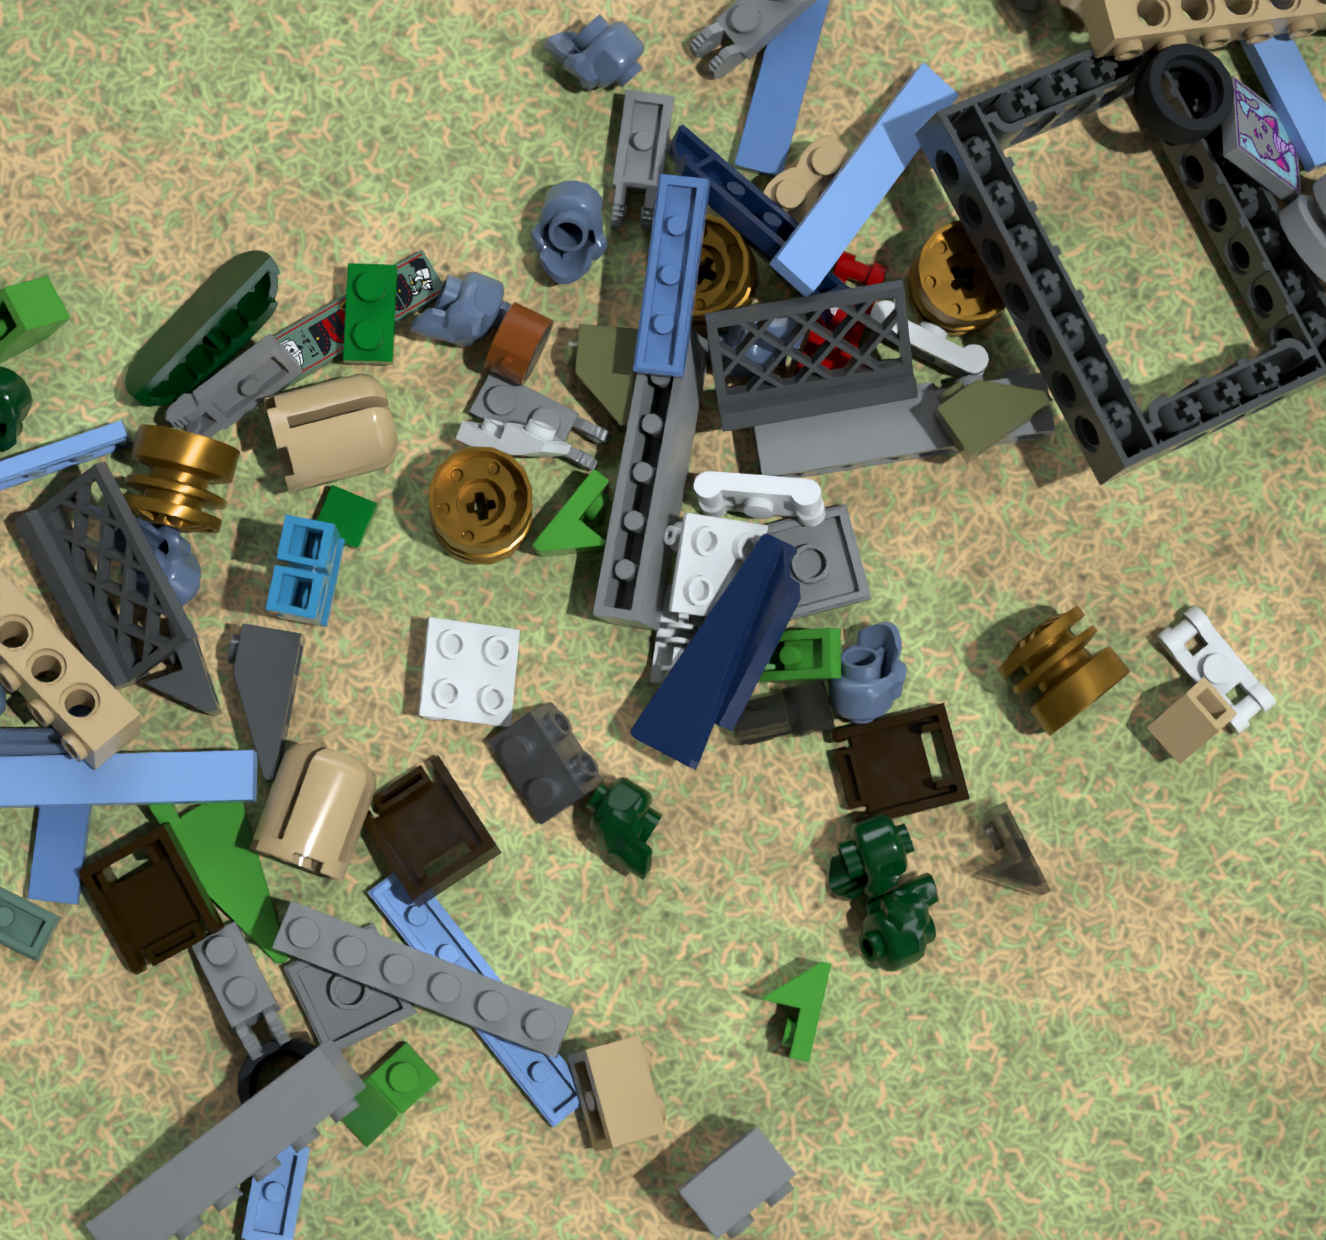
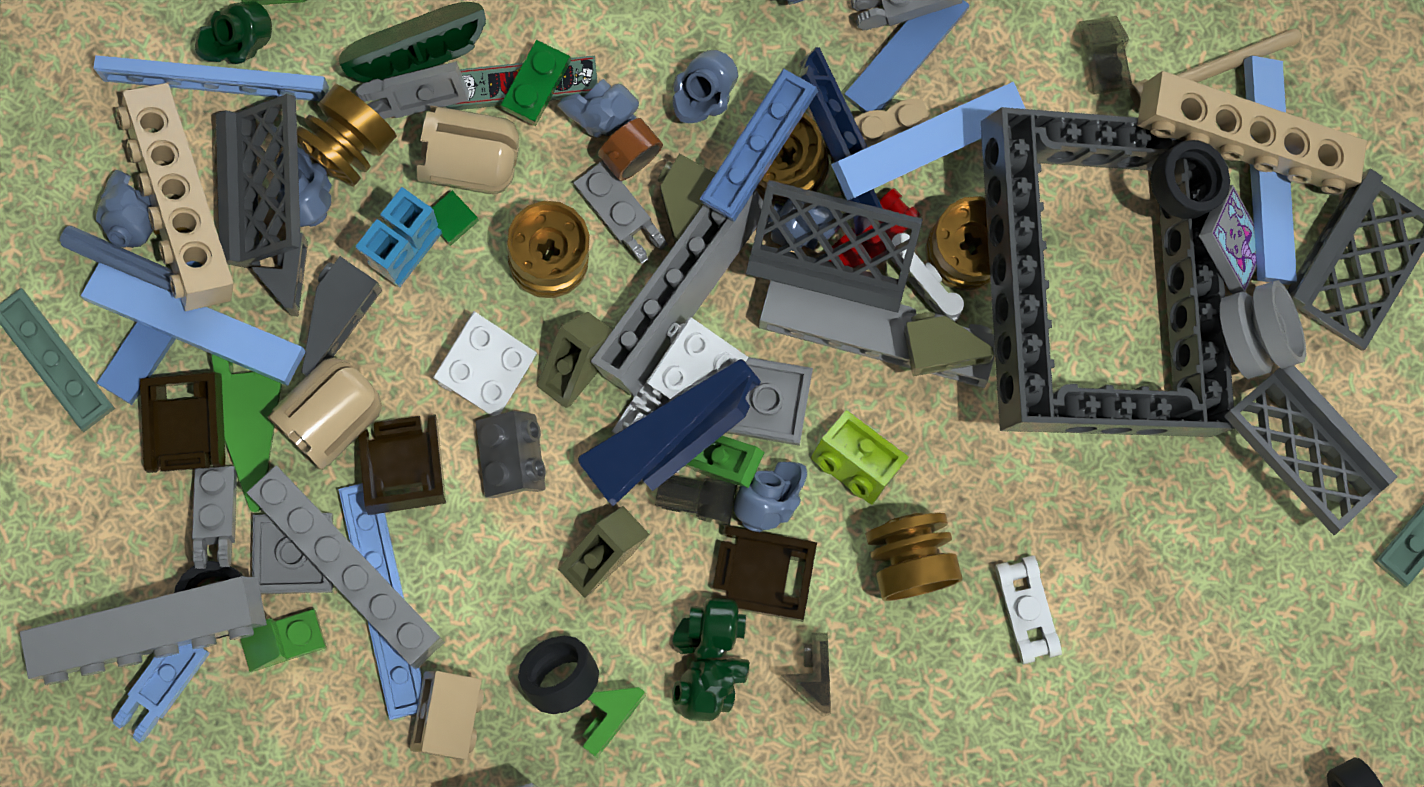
camera: 25 degrees right, 5 degrees down
white slope [456,417,572,457] -> none
bright green slope [532,469,611,557] -> none
dark green head [586,776,663,880] -> none
light grey hinge [611,90,674,232] -> none
white plate [694,471,826,527] -> none
tan brick [1147,677,1237,765] -> none
none -> black tyre [518,635,599,714]
none -> olive slope [537,312,613,408]
none -> olive slope [558,506,650,598]
none -> lime bracket [811,410,909,505]

